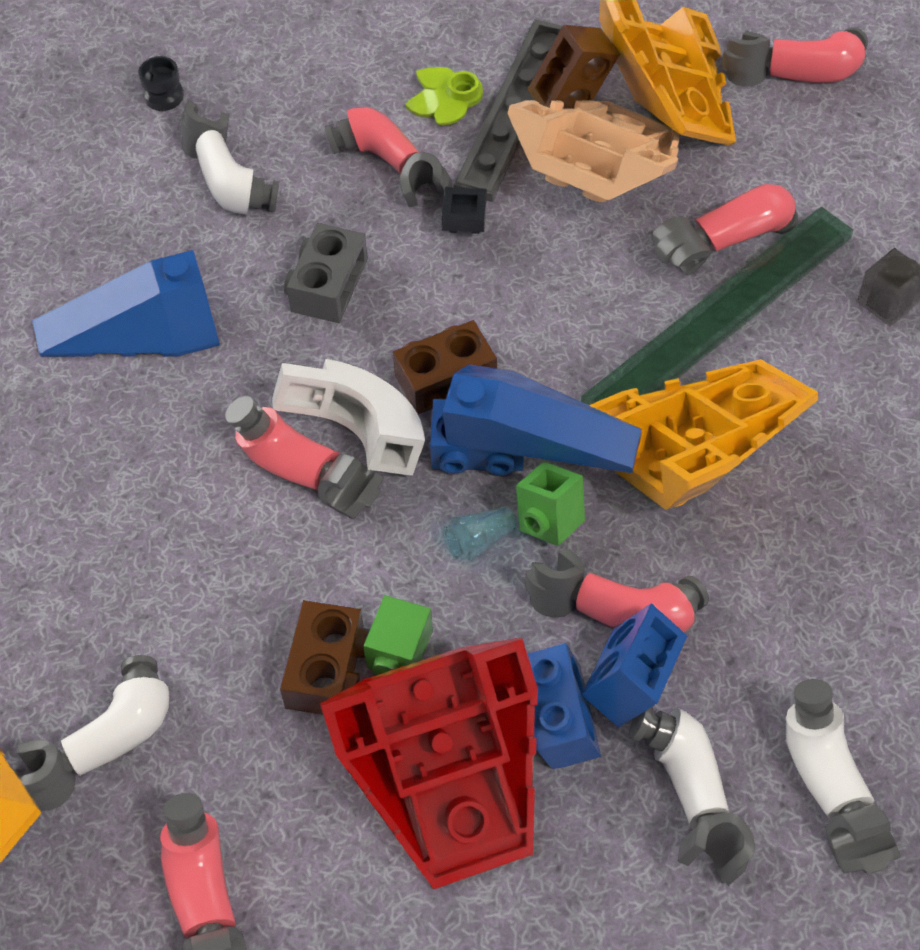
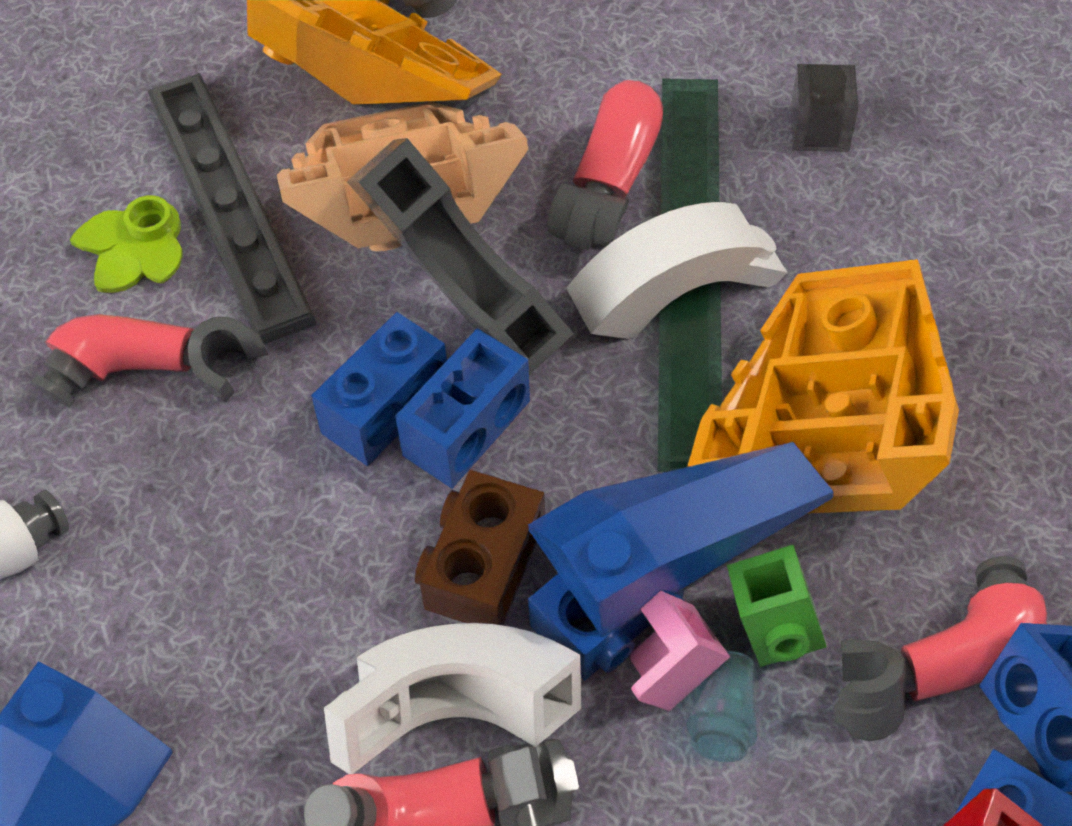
camera: 45 degrees left, 0 degrees up
dark grey brick [284,222,368,324] -> none
black tile [442,187,487,234] -> none
reddish brown brick [527,25,620,109] -> none
none -> blue brick [311,312,447,467]
none -> dark grey arch [347,138,574,375]
none -> blue brick [395,328,530,489]
none -> white arch [566,202,787,339]
none -> bright pink panel [630,591,730,711]

